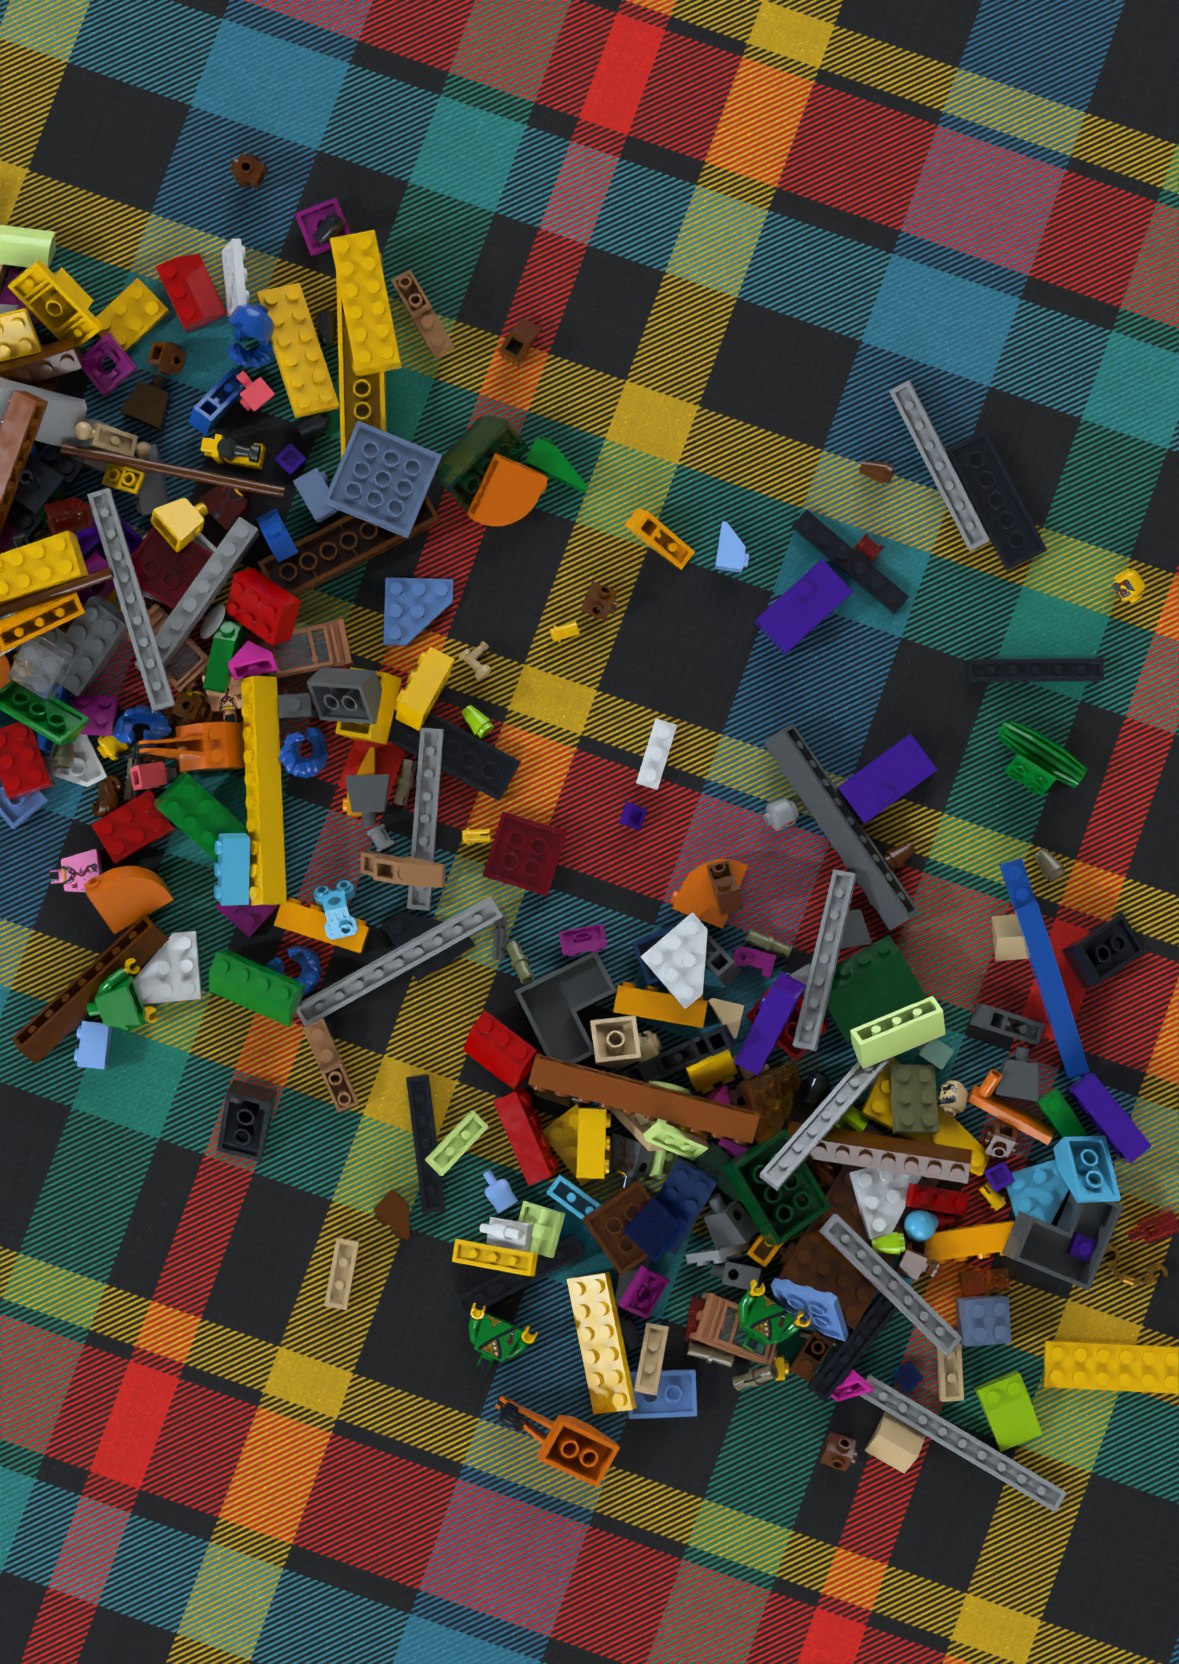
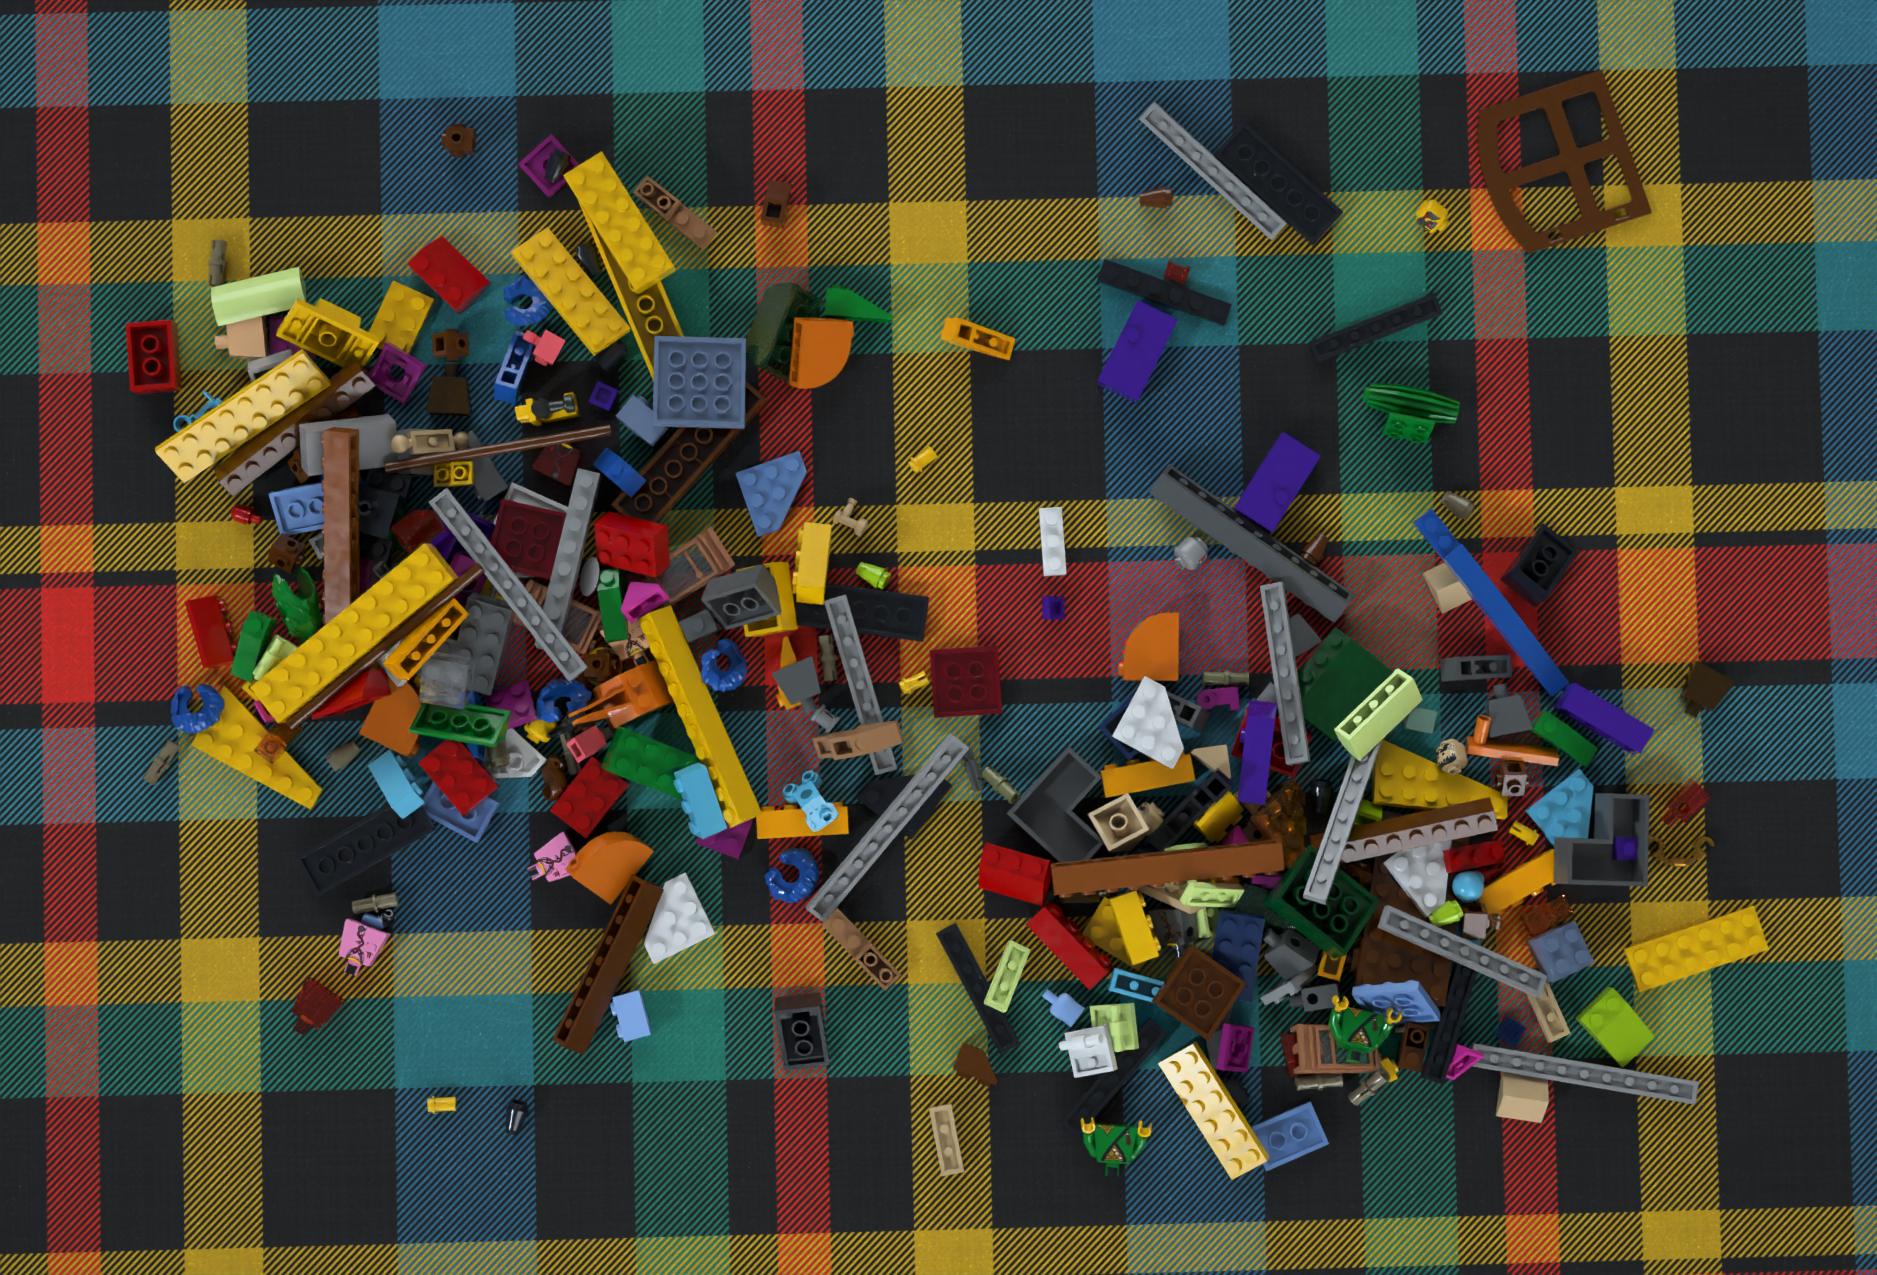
camera: 25 degrees left, 0 degrees up
green torso [87,958,158,1031] -> none
yellow torso [150,498,208,552] -> none
green slope [209,949,307,1027] -> none
white plate [221,239,250,317] -> none
blue cylinder [227,303,274,346] -> none
yellow plate [452,1239,538,1277] -> none
orange slope [495,1395,620,1488] -> none
magenta plate [559,924,608,956] -> none
reddish brown brick [580,581,618,621] -> none
clear blue tile [622,1197,687,1262] -> none
tan plate [634,1323,669,1396] -> none
reddish brown slope [707,860,743,915] -> none
light blue slope [715,521,749,573] -> none
reddish brown brick [820,1432,858,1472] -> none
olive plate [888,1064,939,1134] -> none
dark purple plate [984,1161,1015,1192] -> none
medium azure slope [1053,1136,1121,1203] -> none

